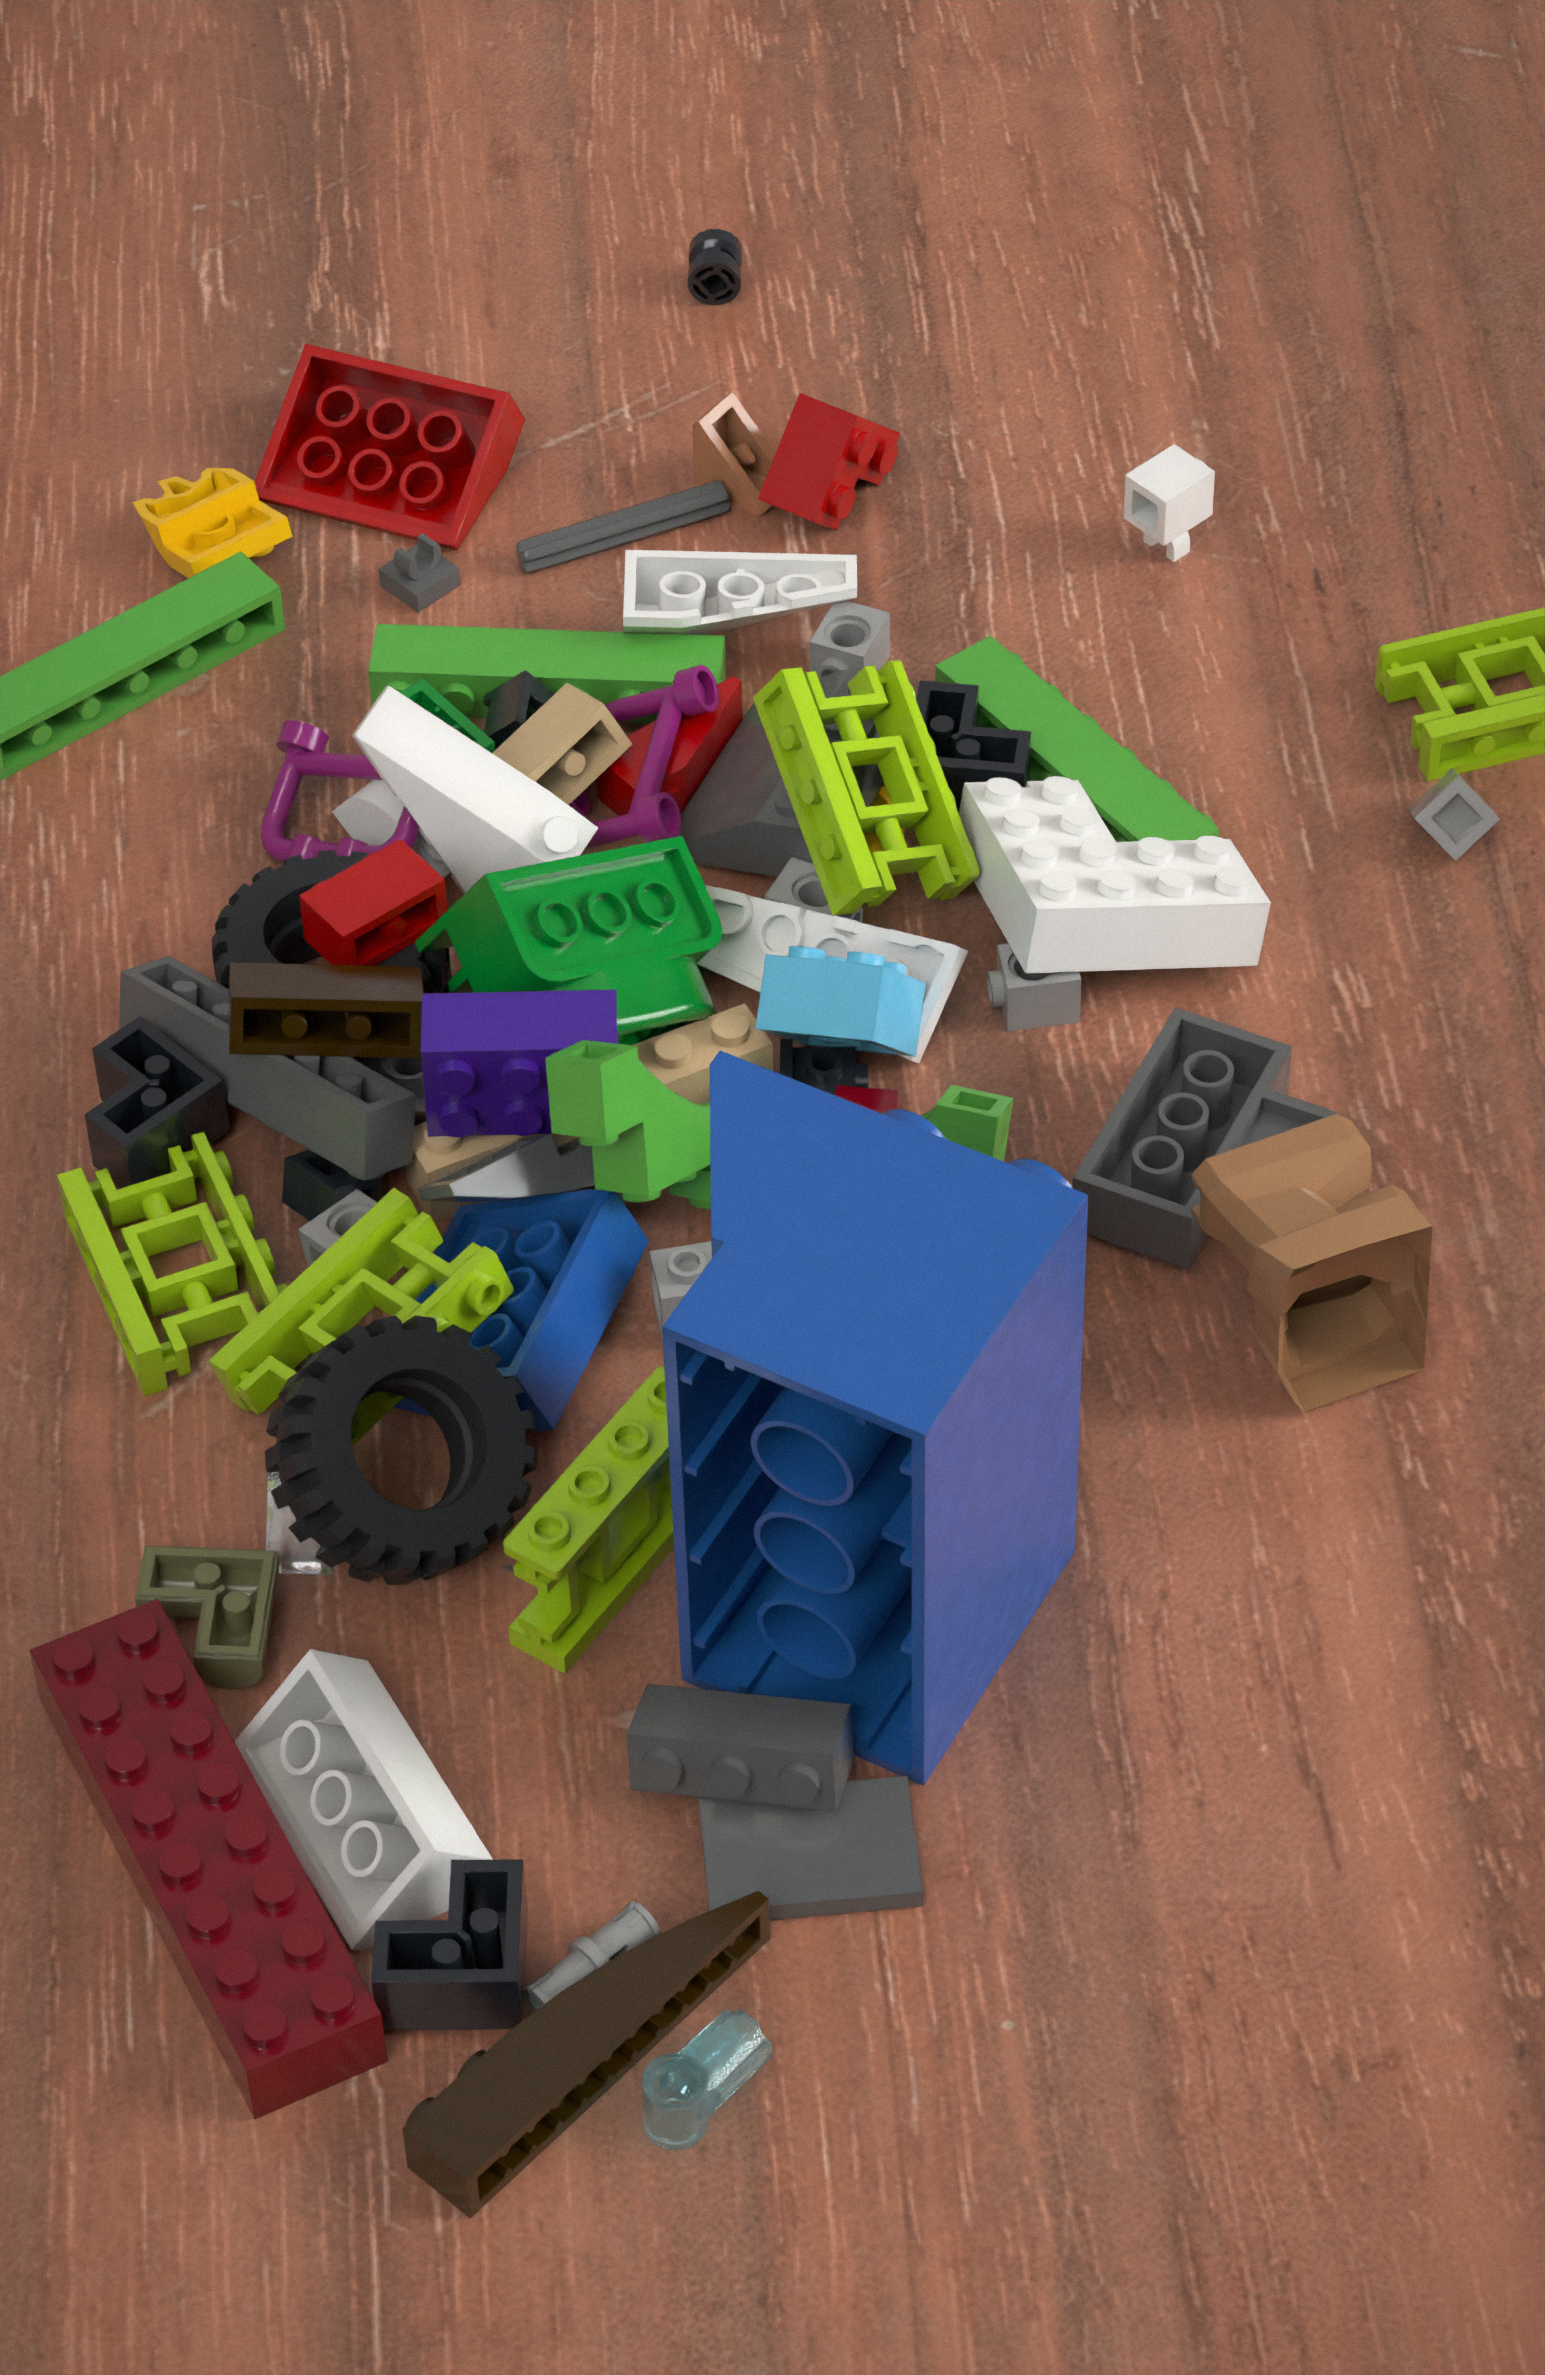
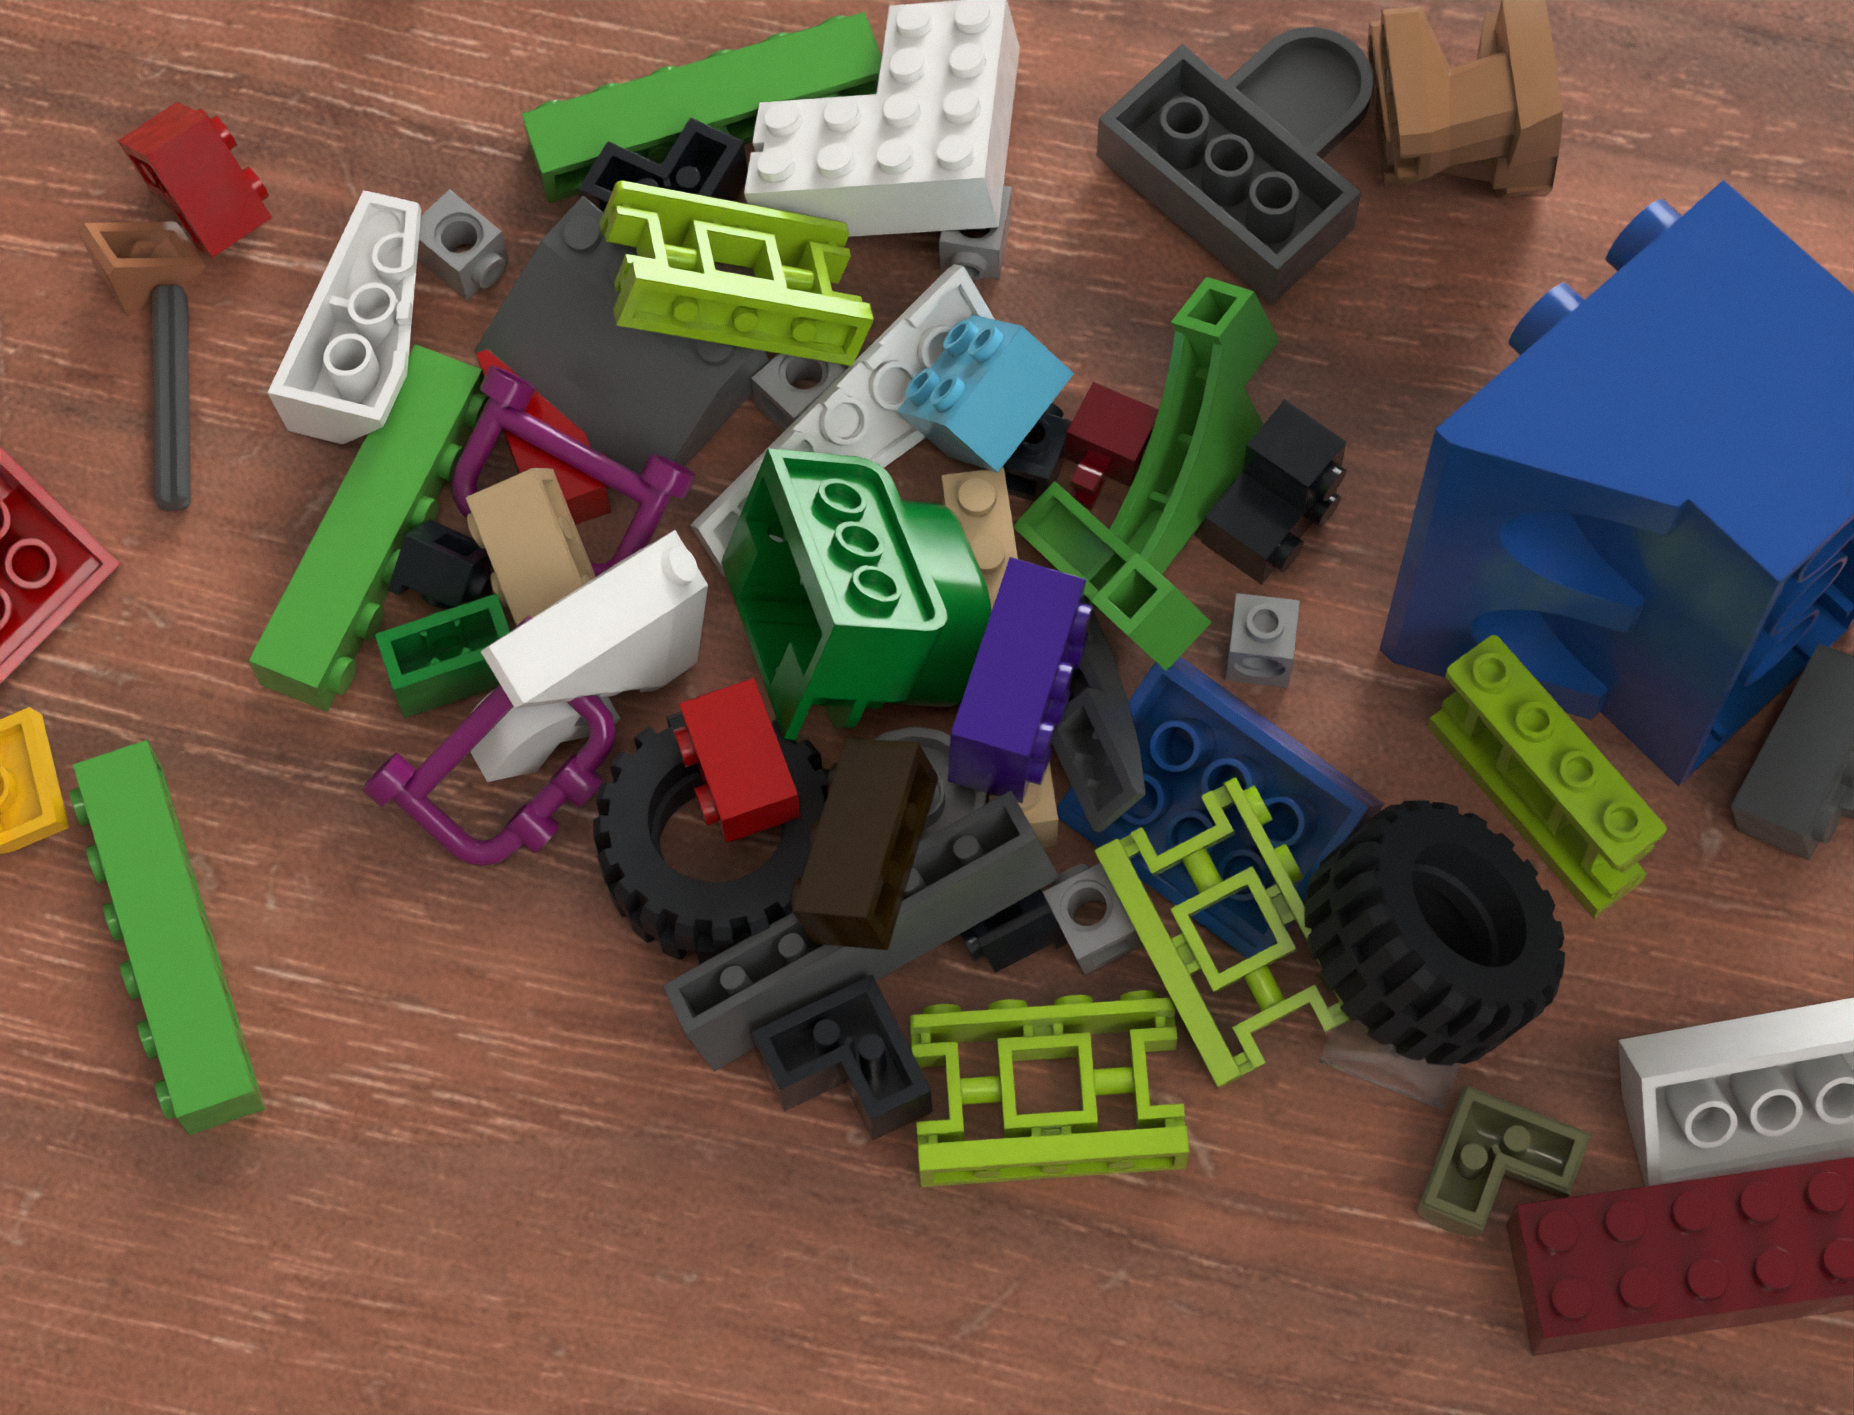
camera: 70 degrees left, 20 degrees up
dark grey tile [378,533,460,613] -> none

